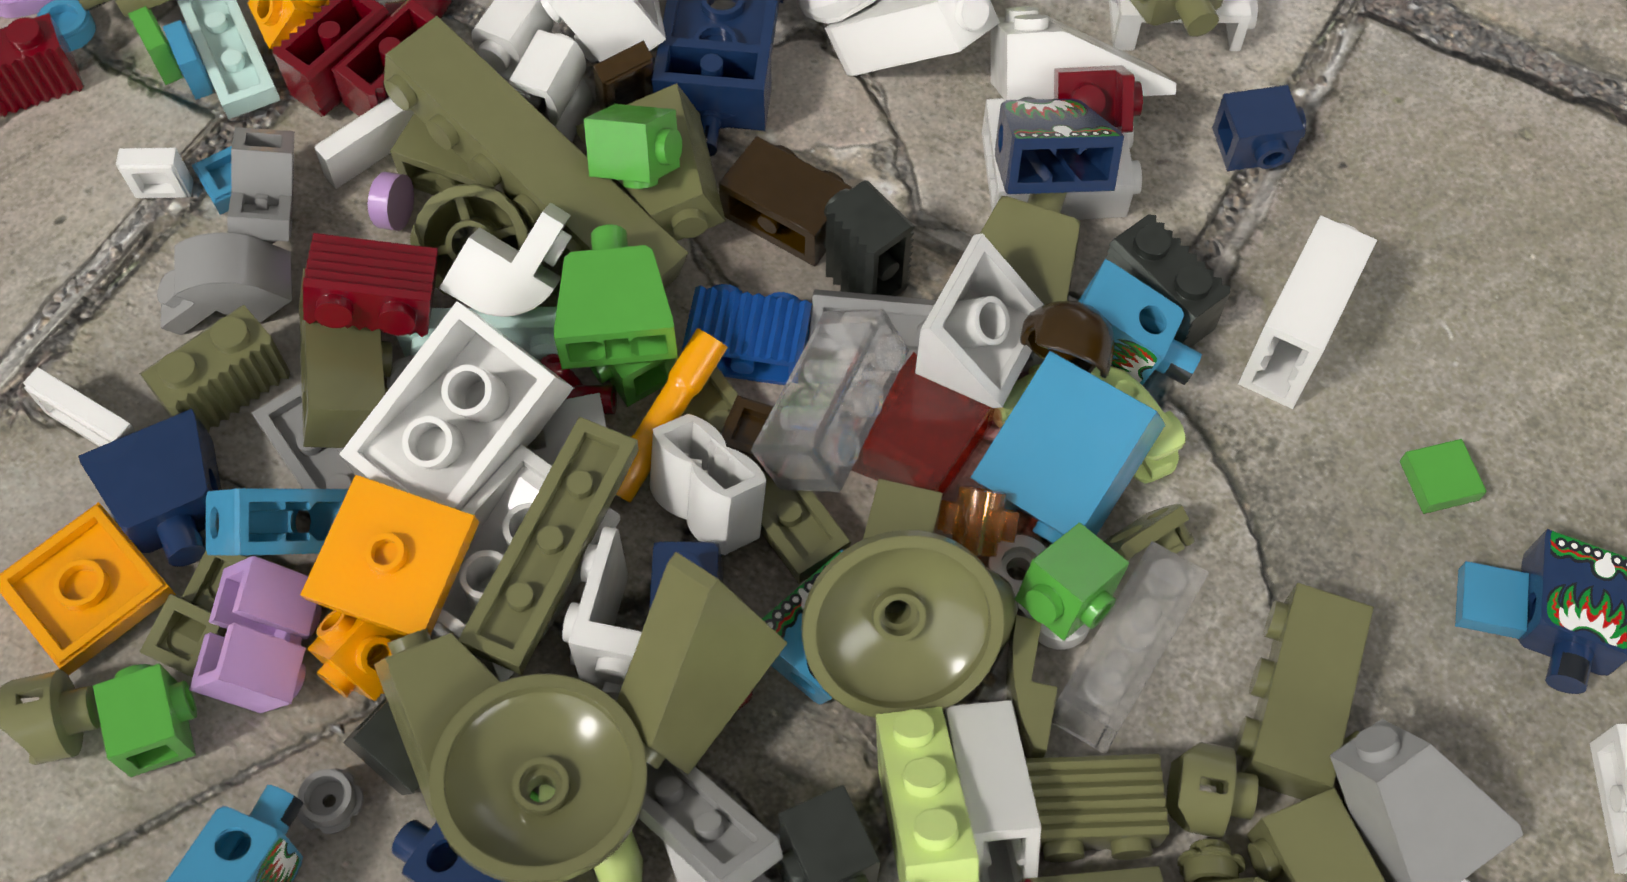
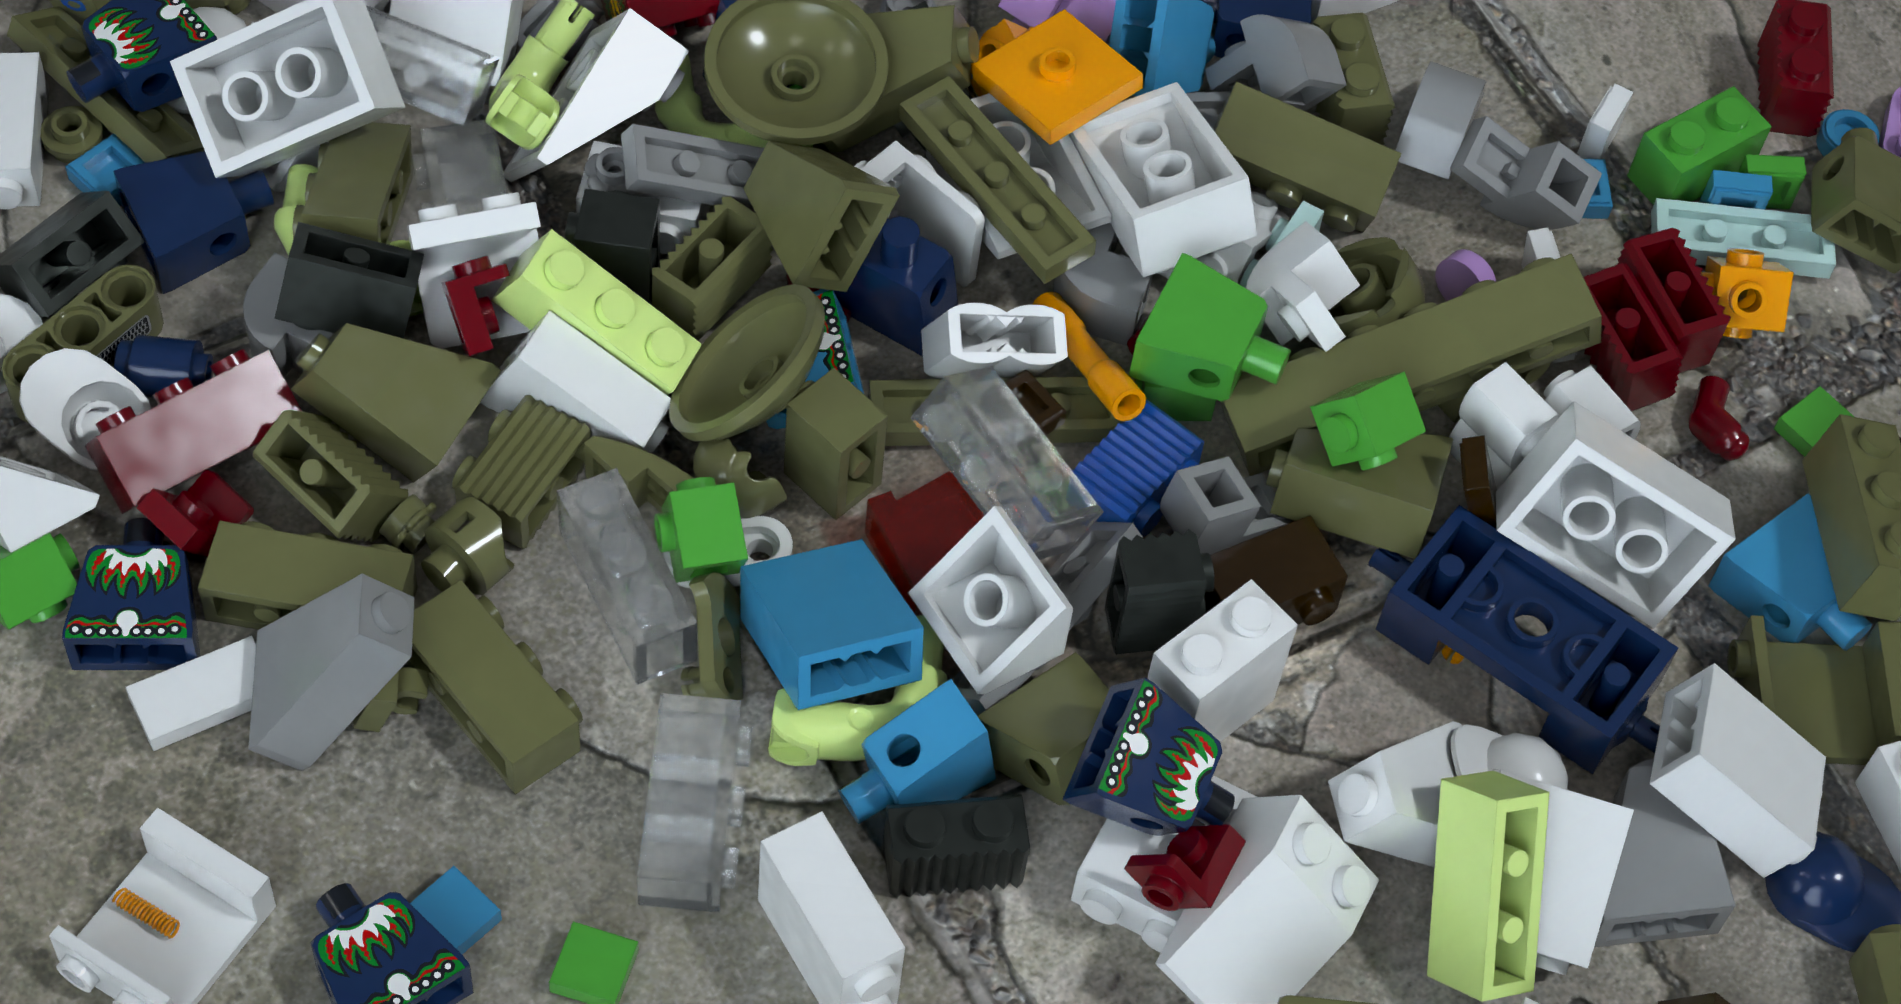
camera: 115 degrees right, 5 degrees down
dark red brick [303,233,438,337] -> none
clear orange gear [937,486,1020,557] -> none
dark brown hair [1020,300,1115,378] -> none
none -> clear brick [637,693,753,913]
none -> olive brick [651,196,773,341]
none -> white brick [1147,579,1298,742]
none -> light grey brick [1160,456,1294,555]
none -> light grey brick [1205,15,1347,111]
none -> bright green brick [1627,86,1772,205]

